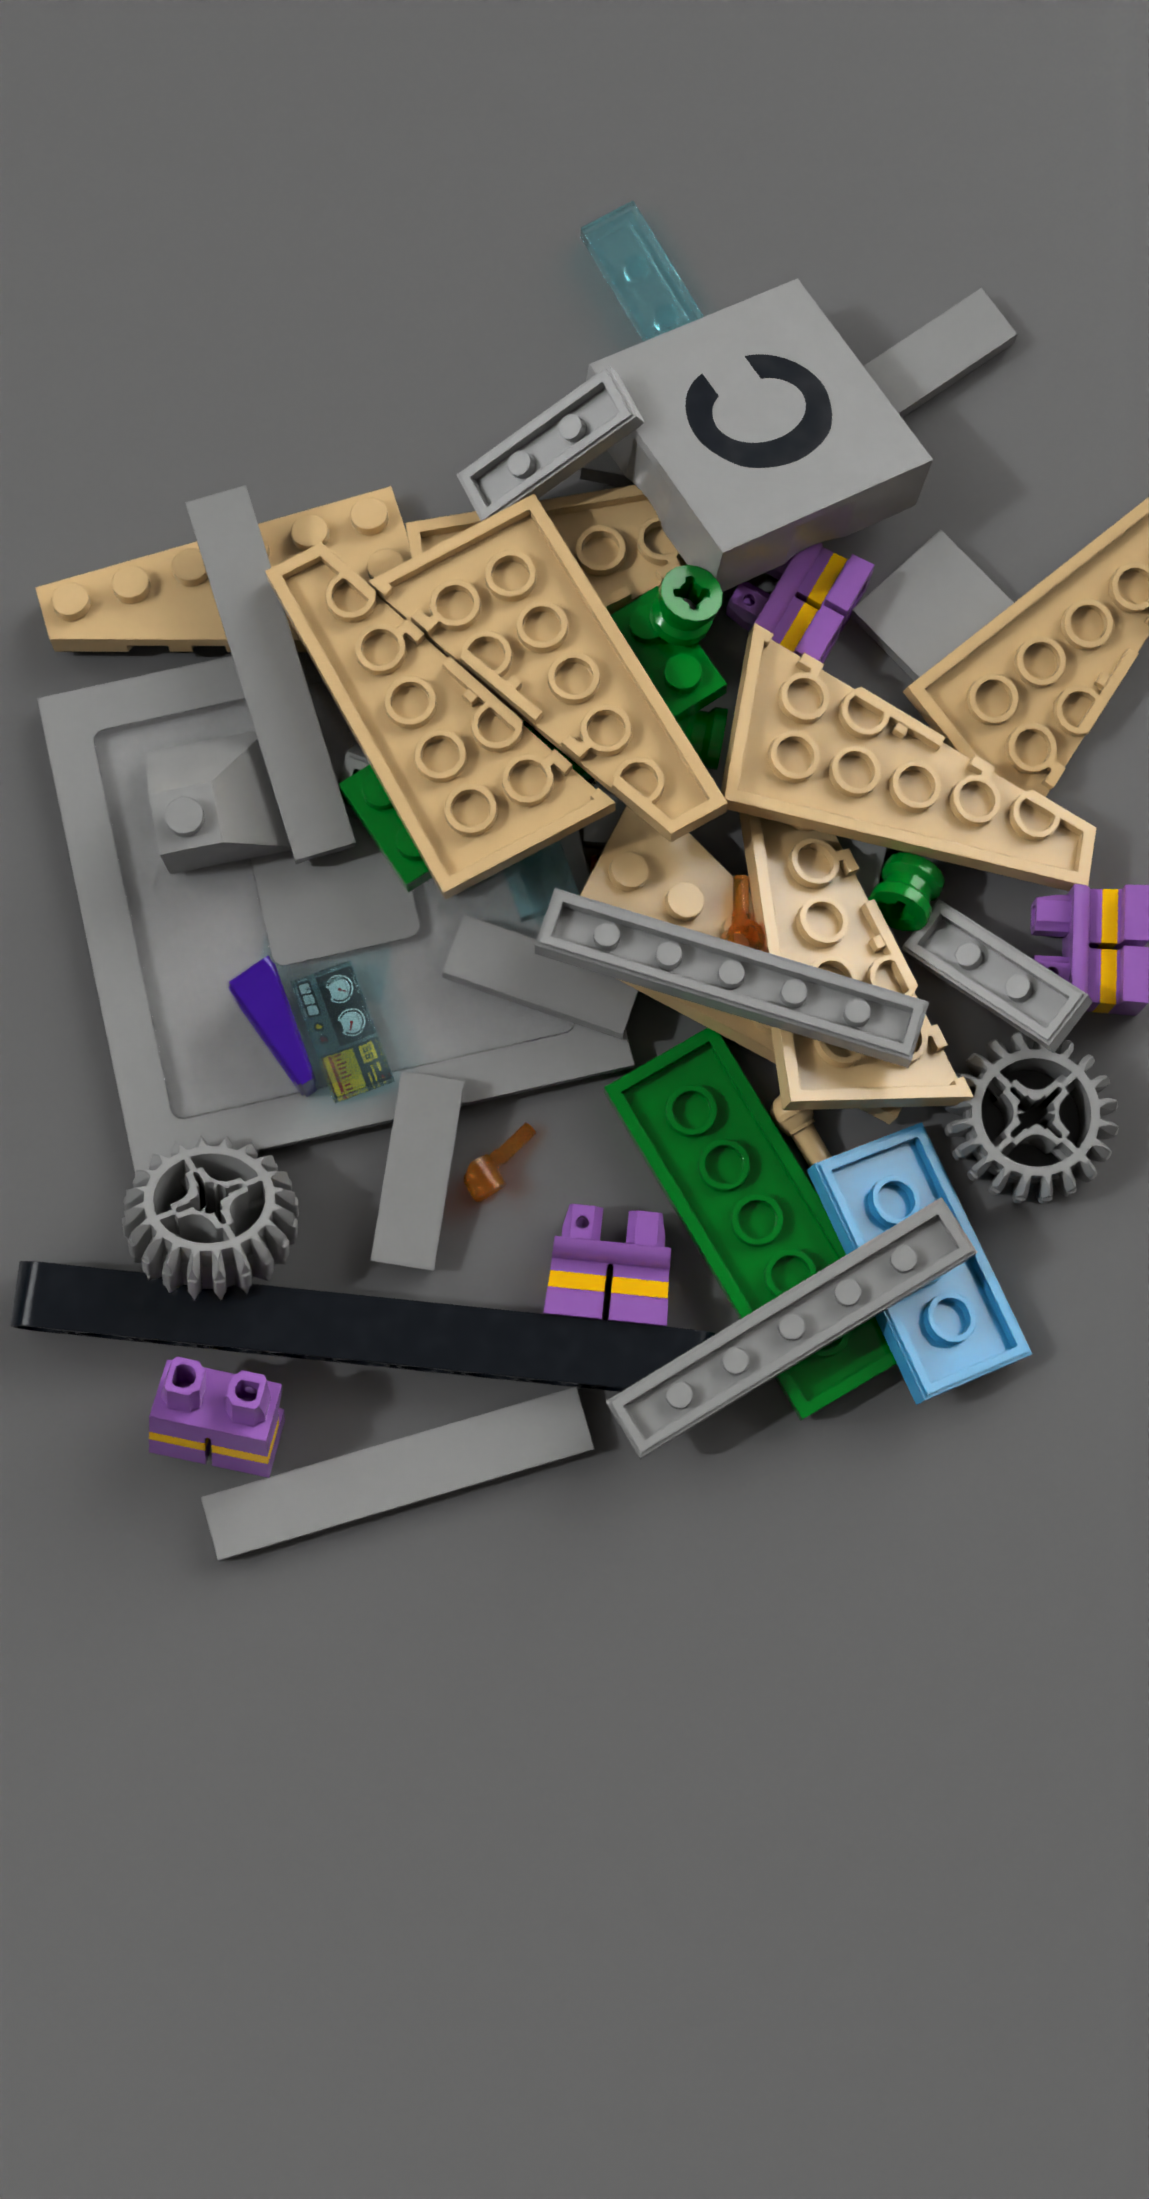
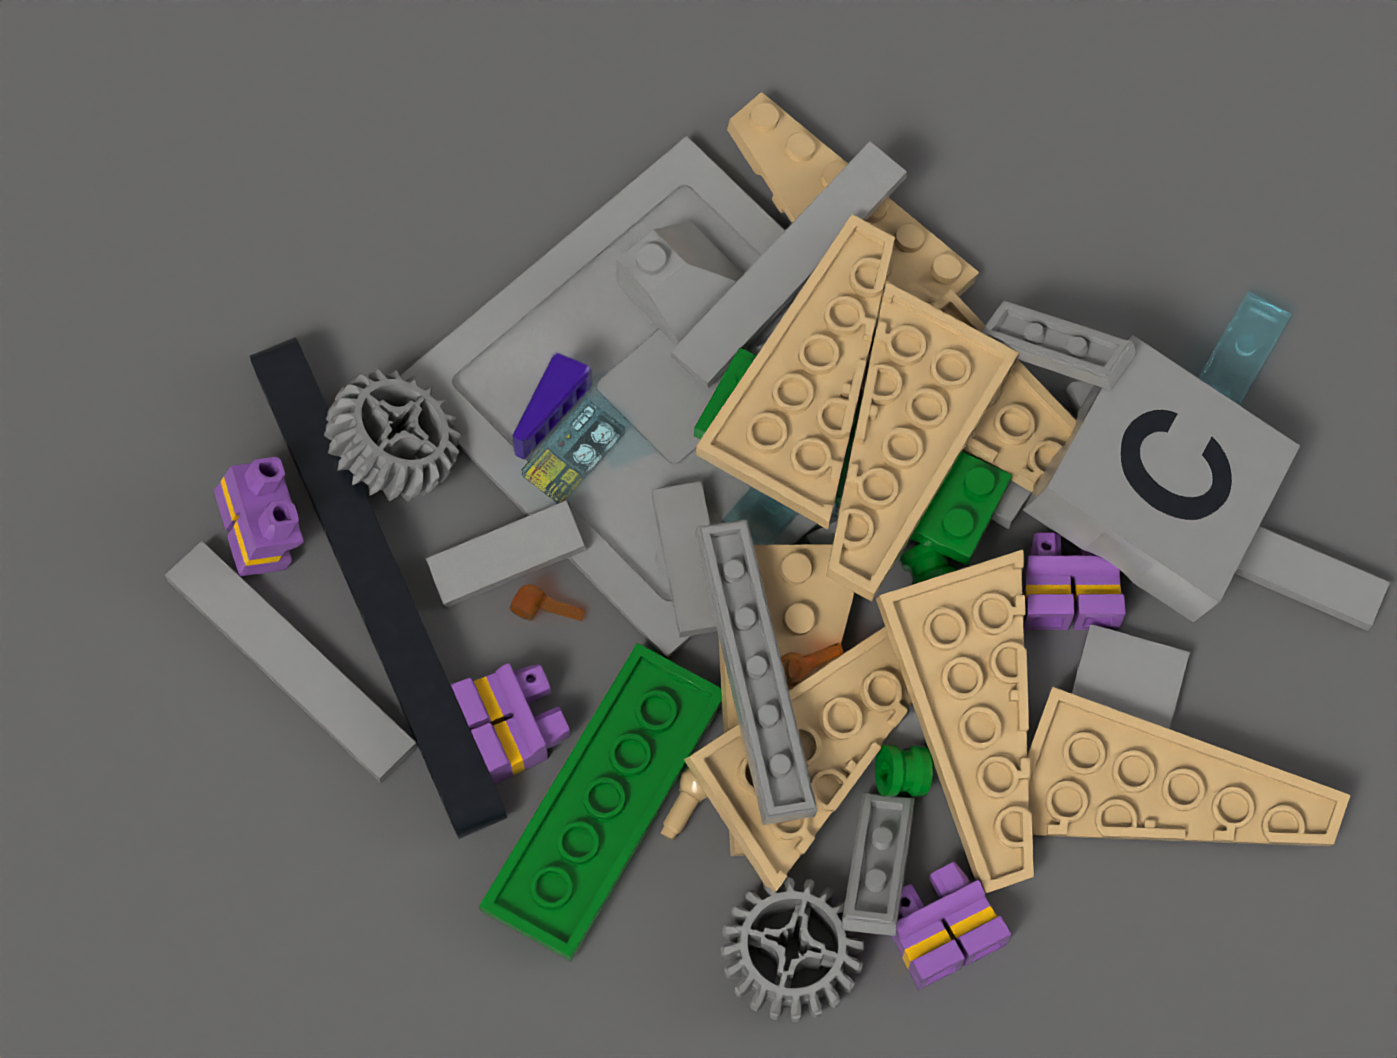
camera: 60 degrees right, 10 degrees down
light grey tile [606,1197,977,1460] -> none
green wheel [649,565,723,646] -> none
dark azure tile [807,1122,1032,1405] -> none

